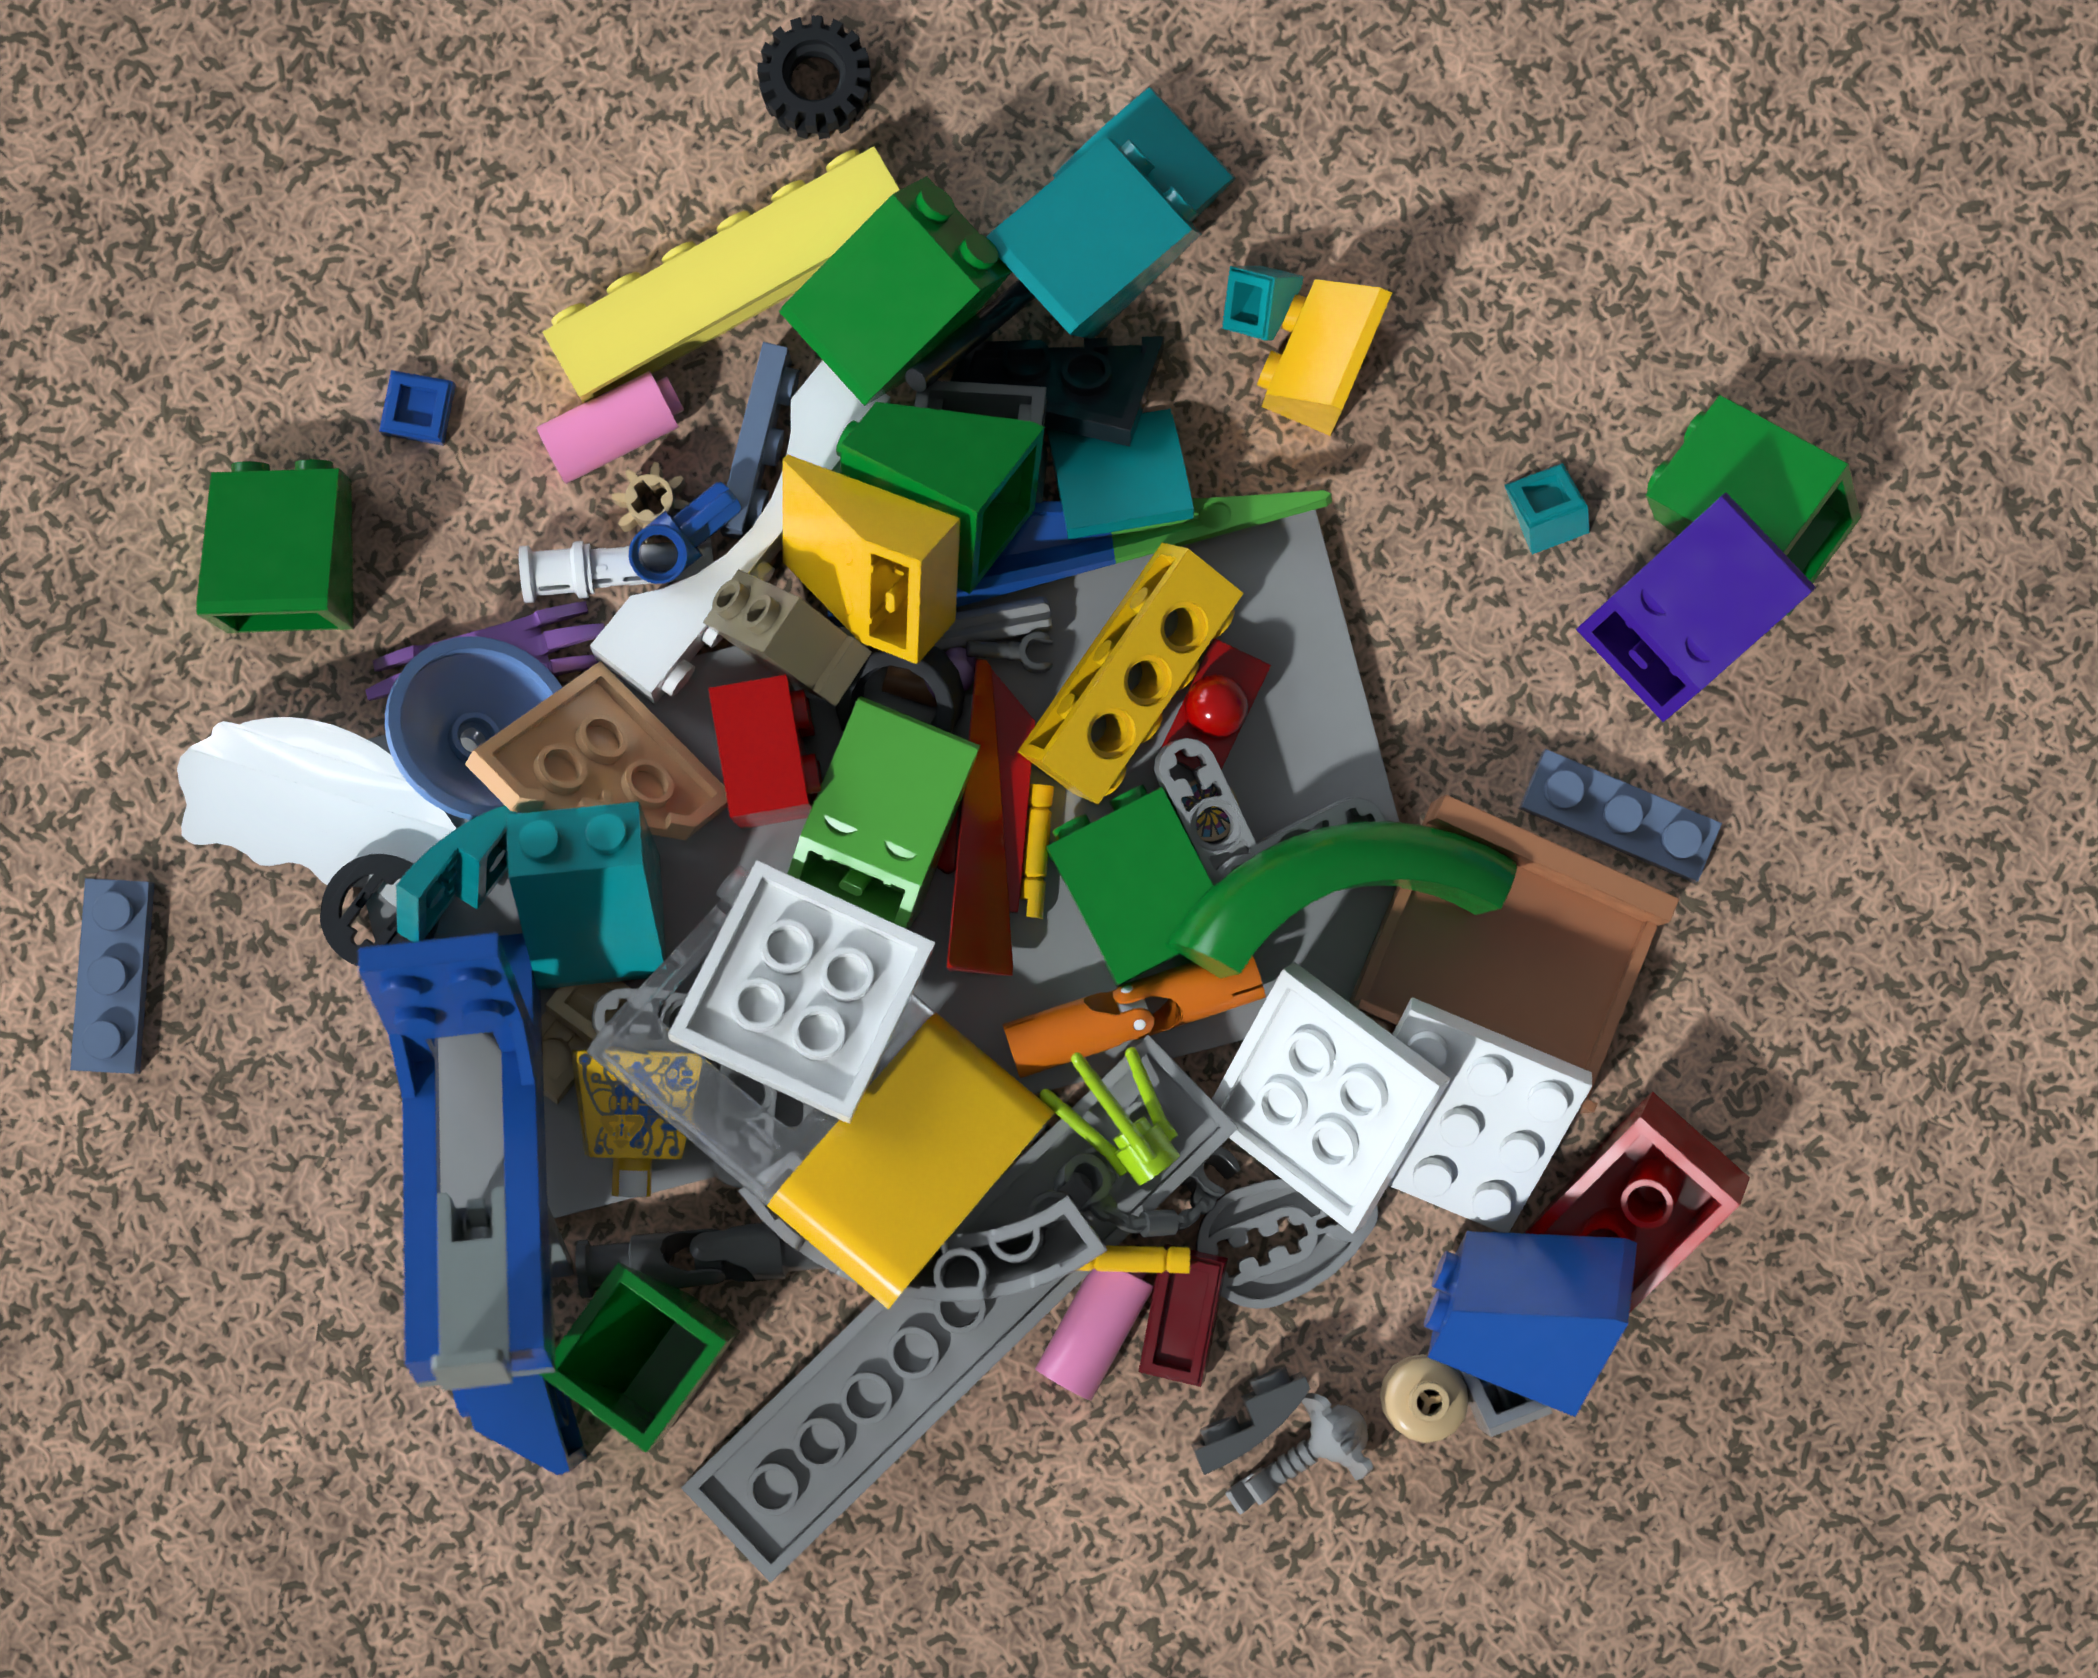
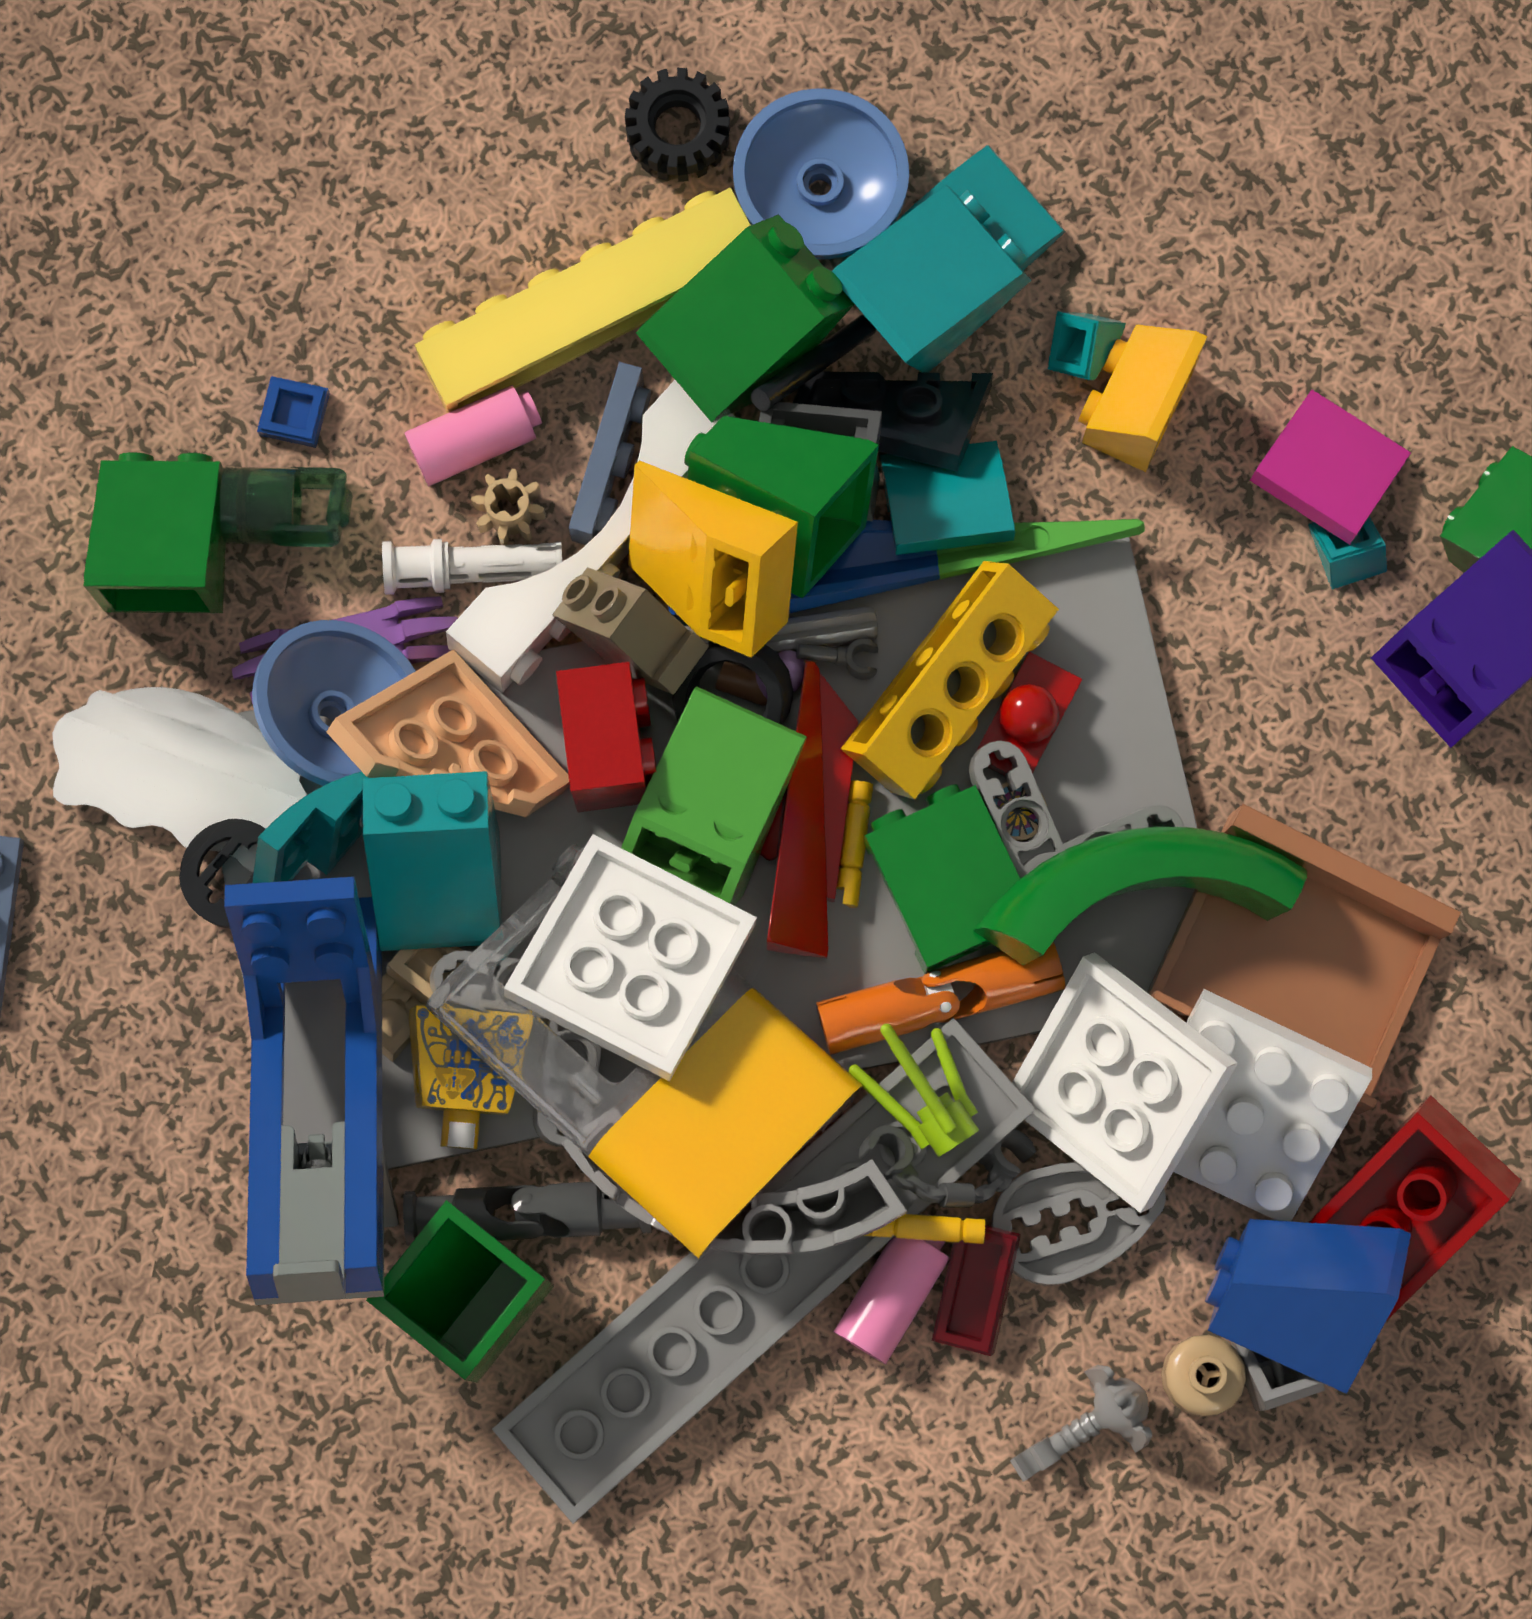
camera: 10 degrees right, 5 degrees down
blue slope [452,1347,587,1475] -> none
blue axle [629,481,742,584] -> none
dark grey slope [1191,1367,1310,1475] -> none
sand blue plate [1519,749,1722,883] -> none
none -> clear green piece [220,466,353,547]
none -> medium blue dish [733,88,909,259]
none -> dark pink tile [1249,389,1411,545]

